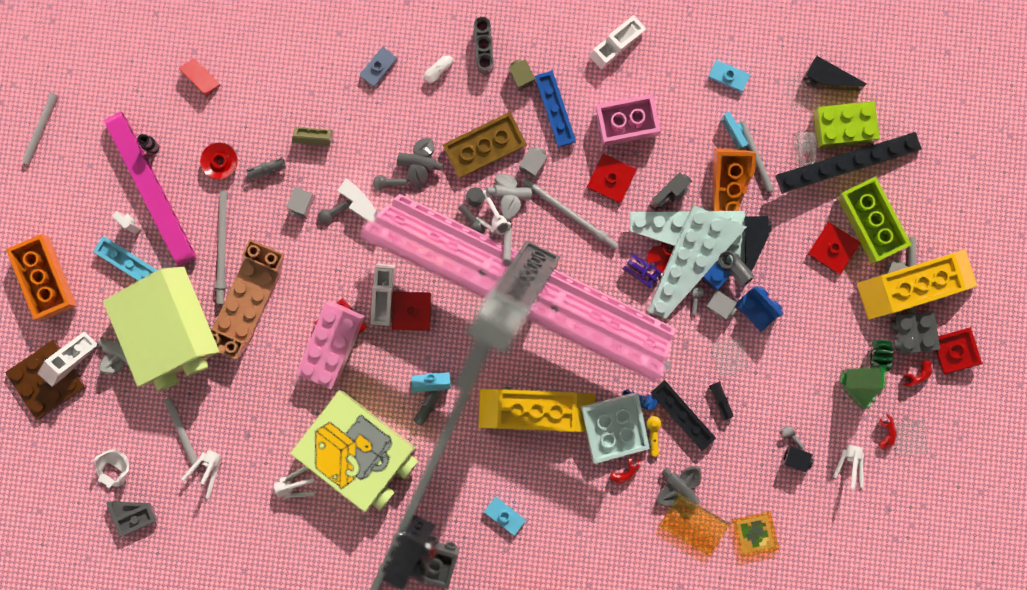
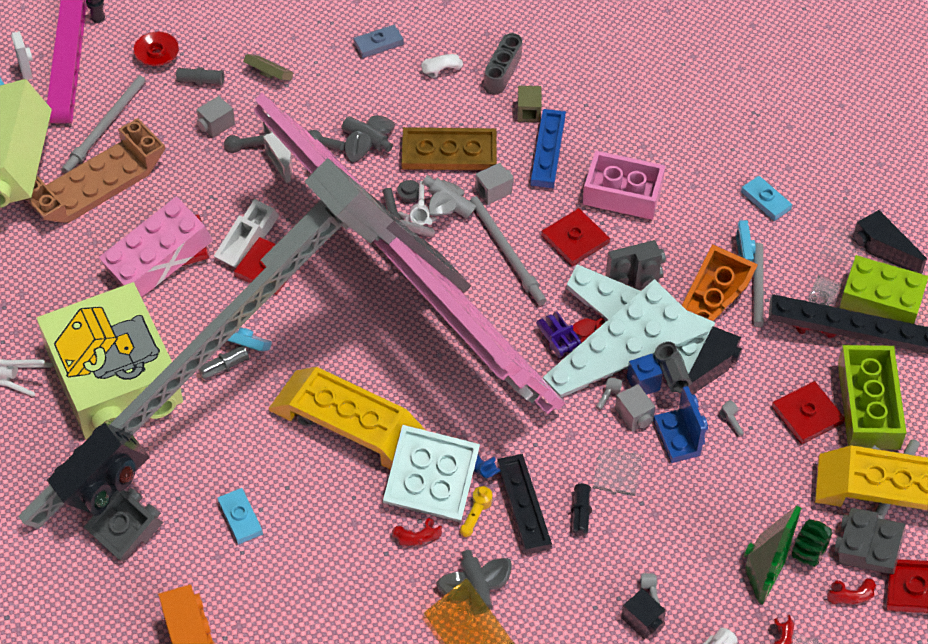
camera: 20 degrees right, 30 degrees down
white slope [589,15,646,70] -> none
none -> light grey hand [720,400,744,437]

